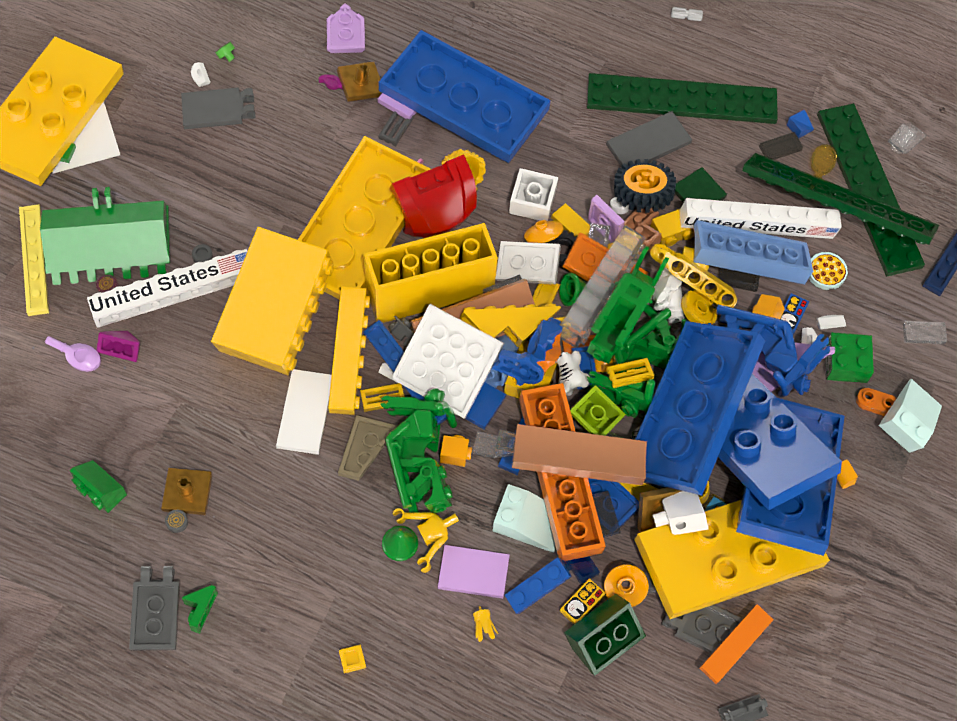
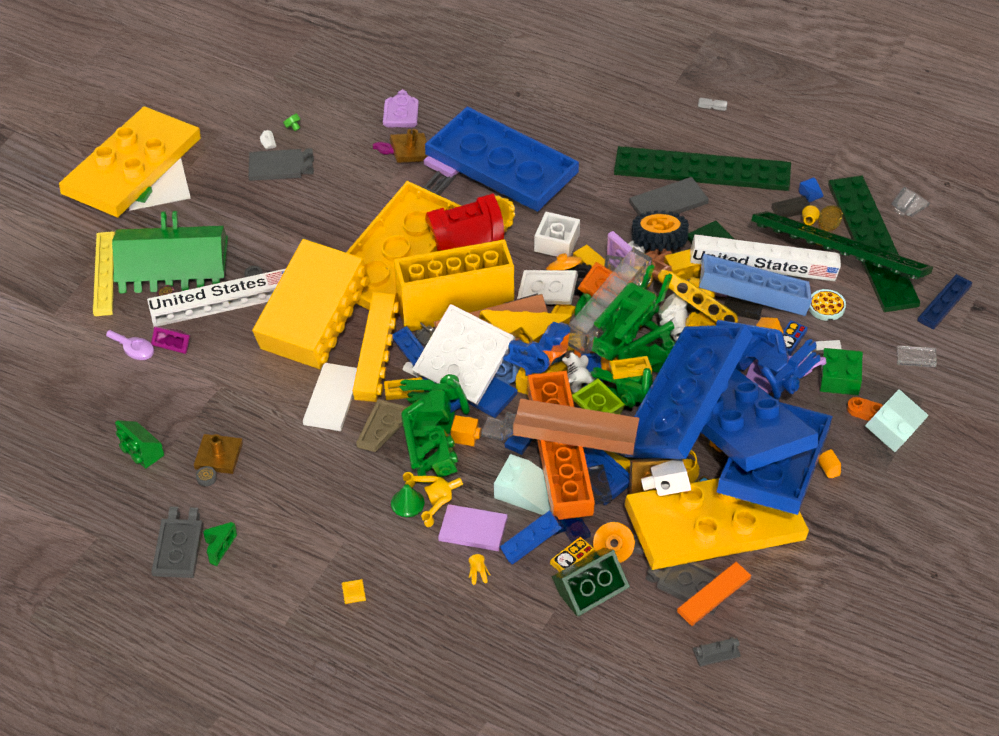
camera: 10 degrees right, 15 degrees down
none -> yellow cone [802,205,820,225]

